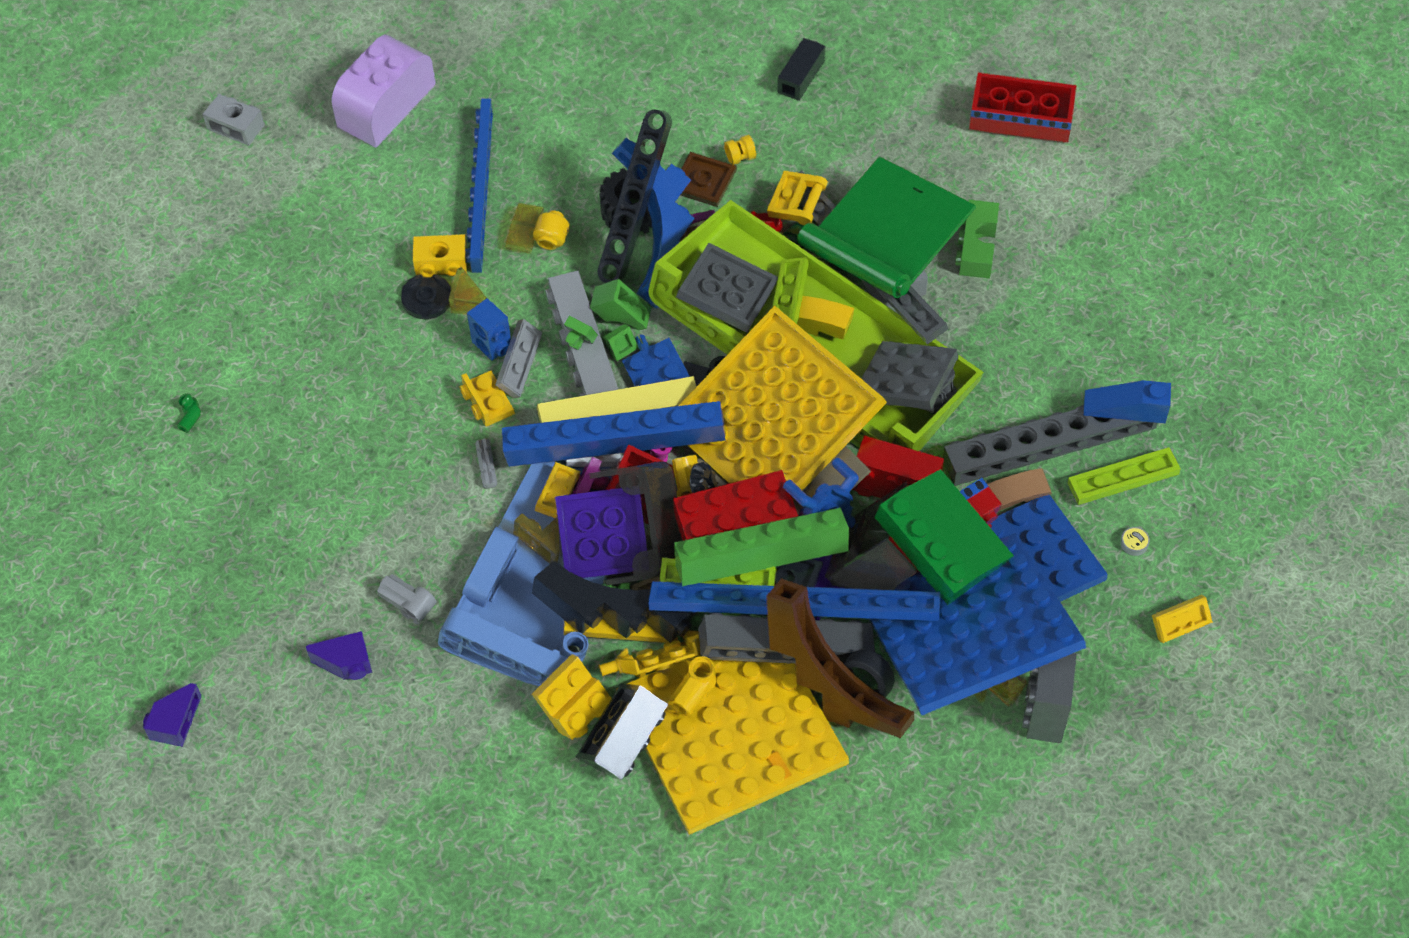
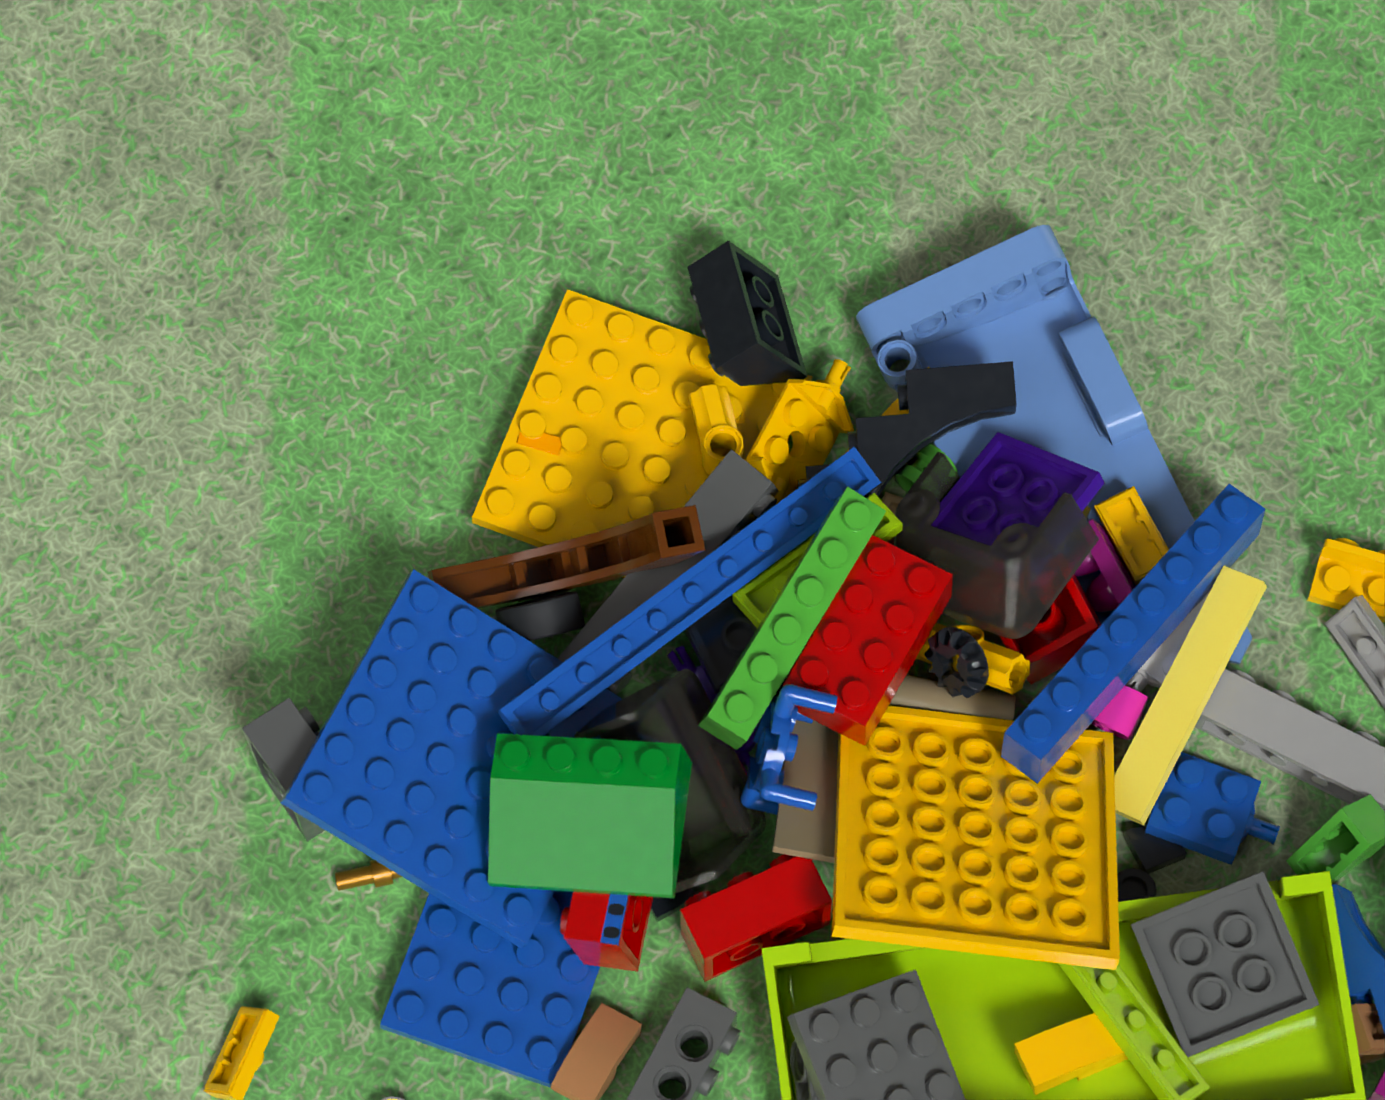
camera: 135 degrees right, 10 degrees up
dark purple slope [306,631,373,680] -> none
light grey piece [377,574,437,624] -> none
light grey axle [475,438,497,489] -> none
clear yellow slope [513,513,559,564] -> none
yellow plate [532,654,612,740] -> none
bright green tile [564,316,598,350] -> none
bright green tile [603,324,638,361] -> none

